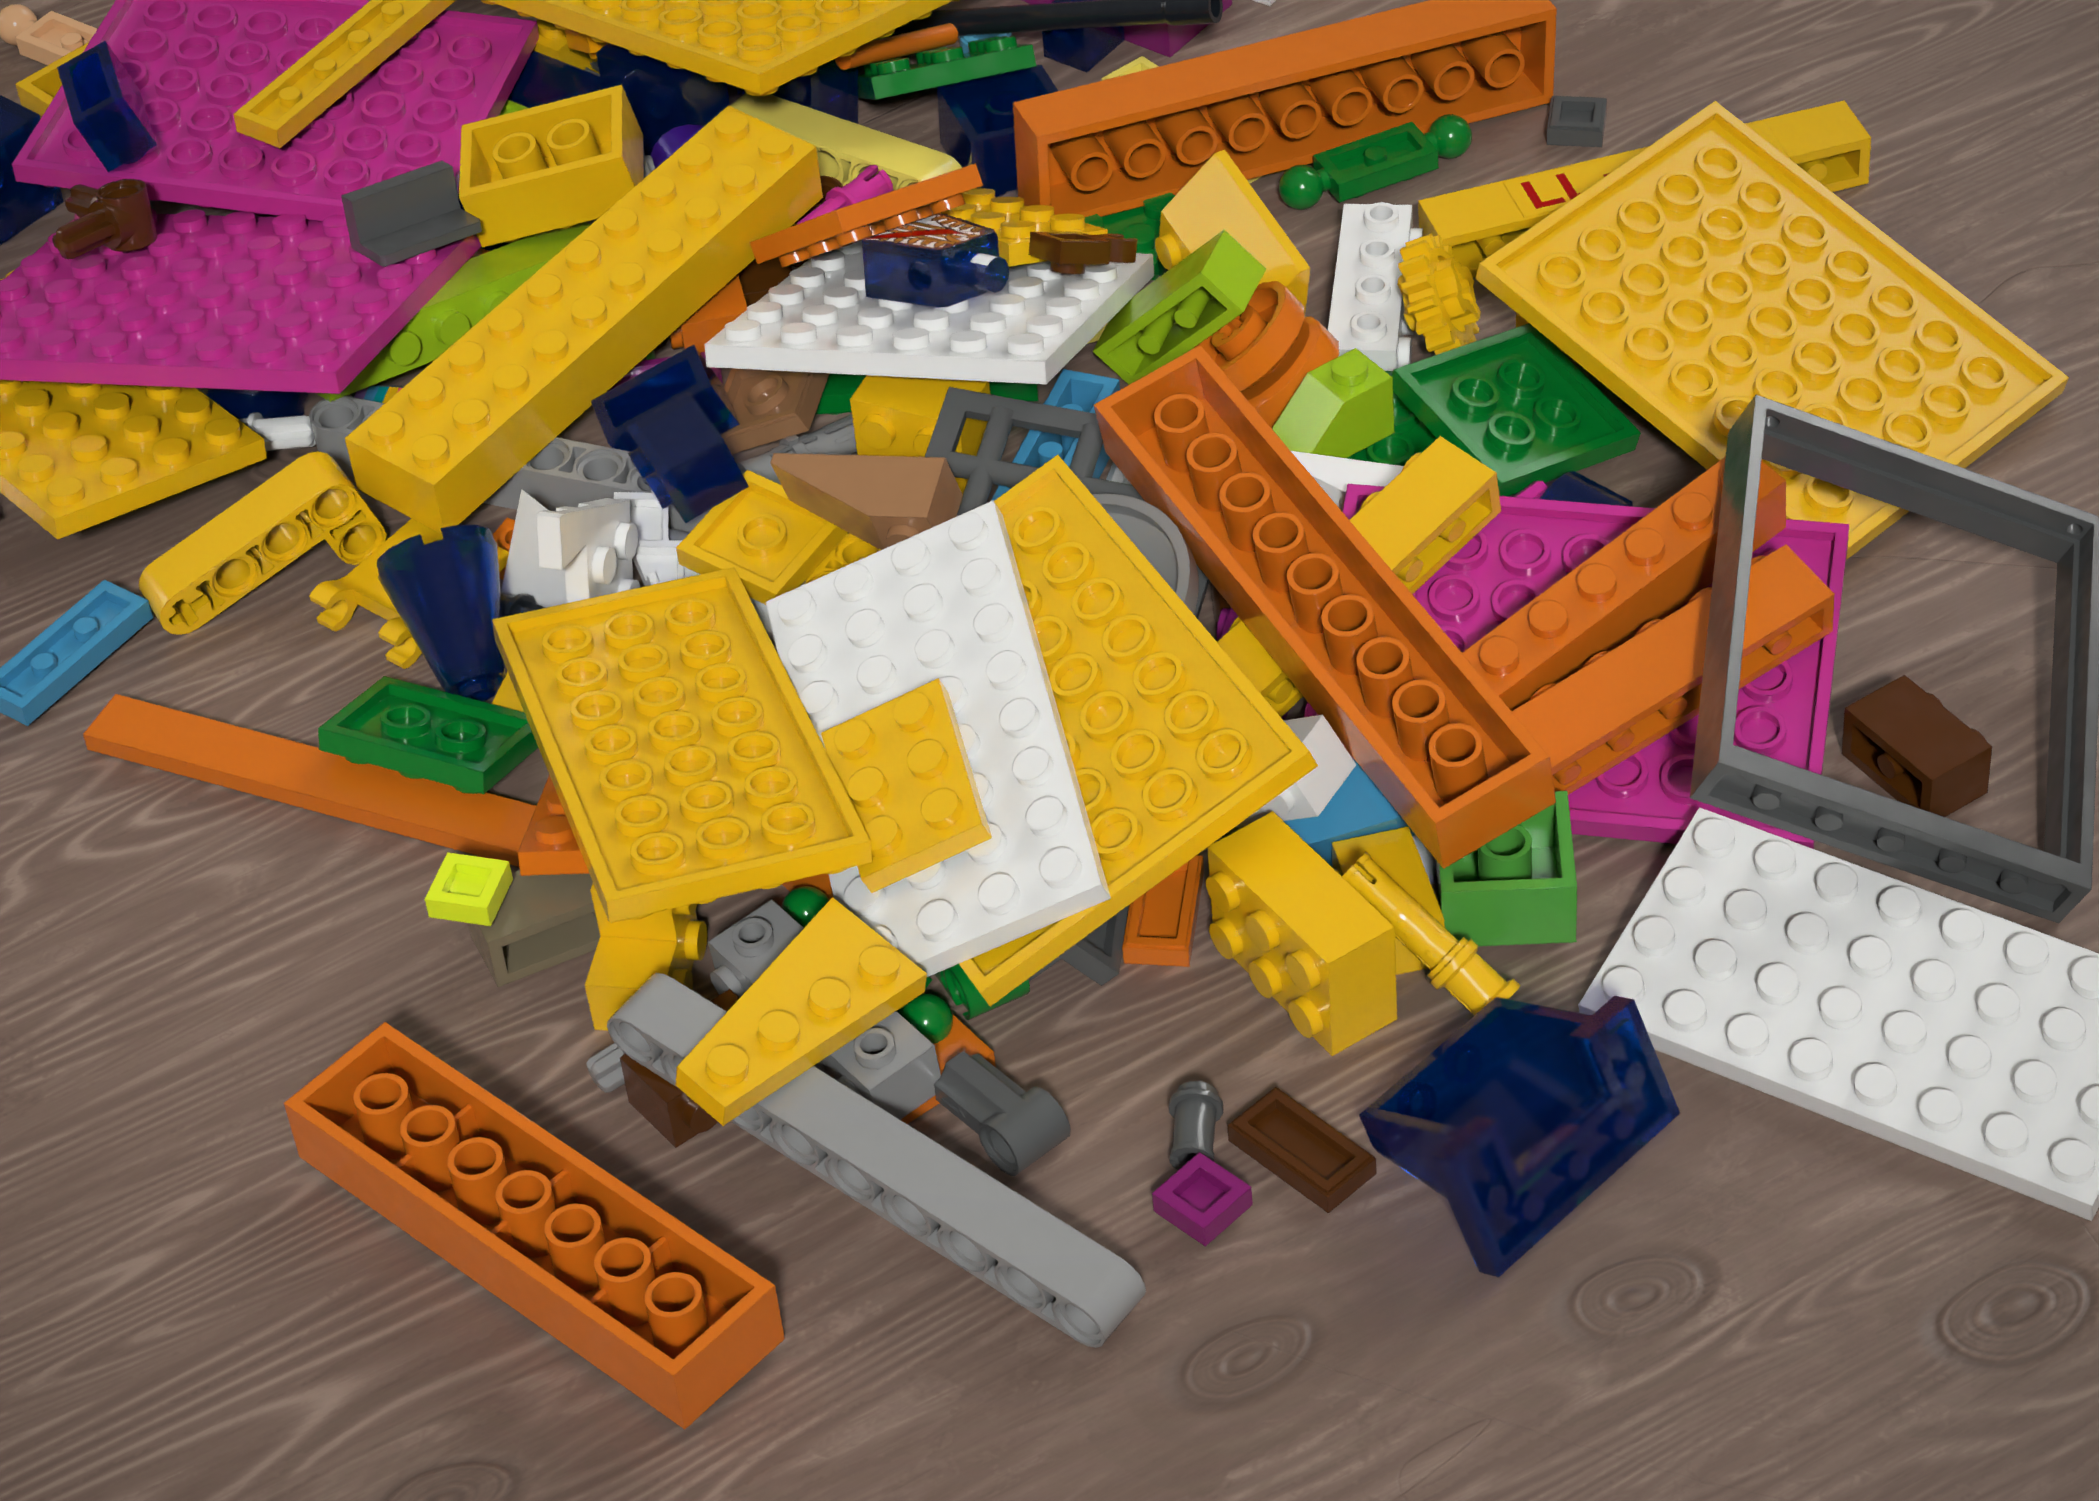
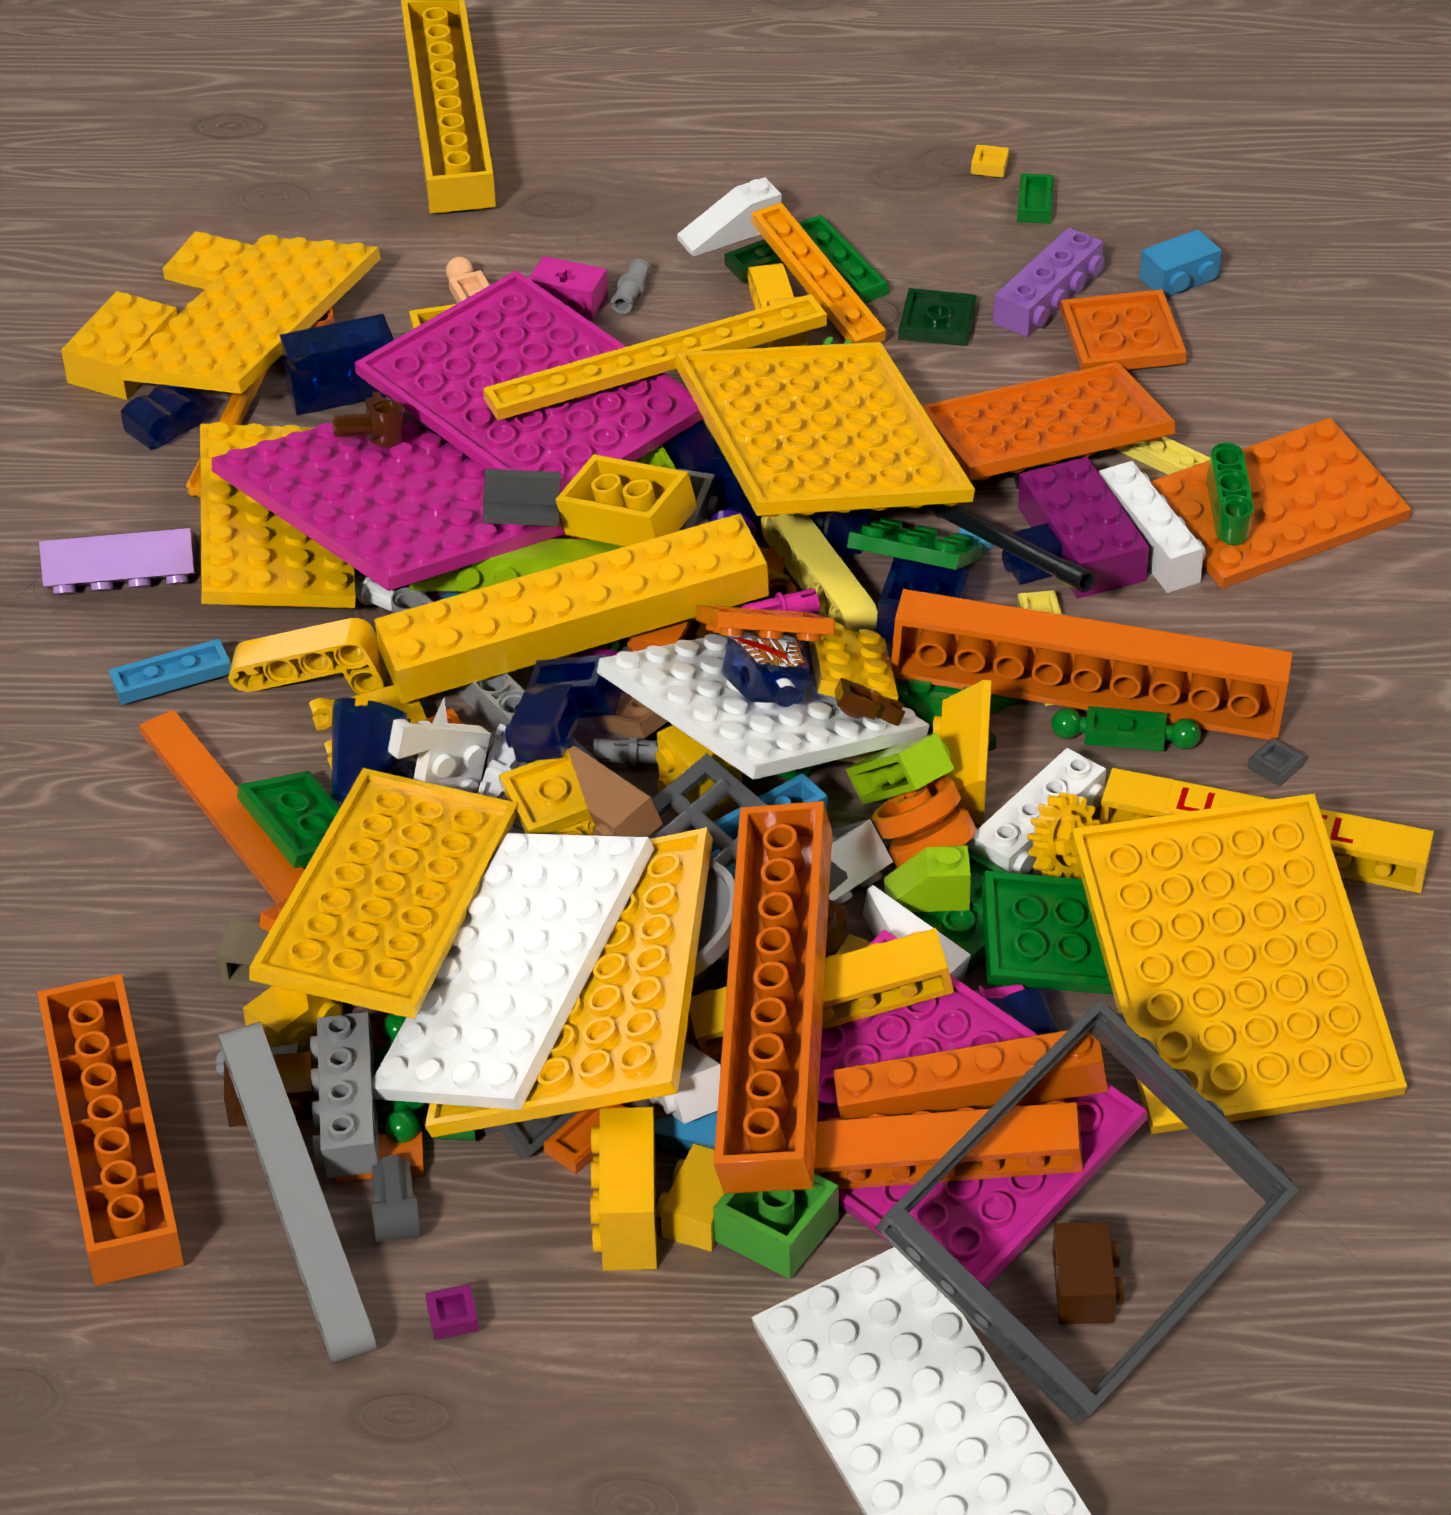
camera: 30 degrees right, 0 degrees up
clear blue piece [57,41,157,172] -> none
neon yellow plate [425,852,513,926] -> none
yellow wing [675,897,927,1126] -> none
yellow plate [821,678,992,893] -> none
orange bar [835,23,958,70] -> none
dark grey pin [1169,1081,1224,1170] -> none
reddish brown tile [1227,1087,1377,1213] -> none
yellow pin [1342,852,1521,1029] -> none
clear blue windscreen [1359,996,1680,1277] -> none

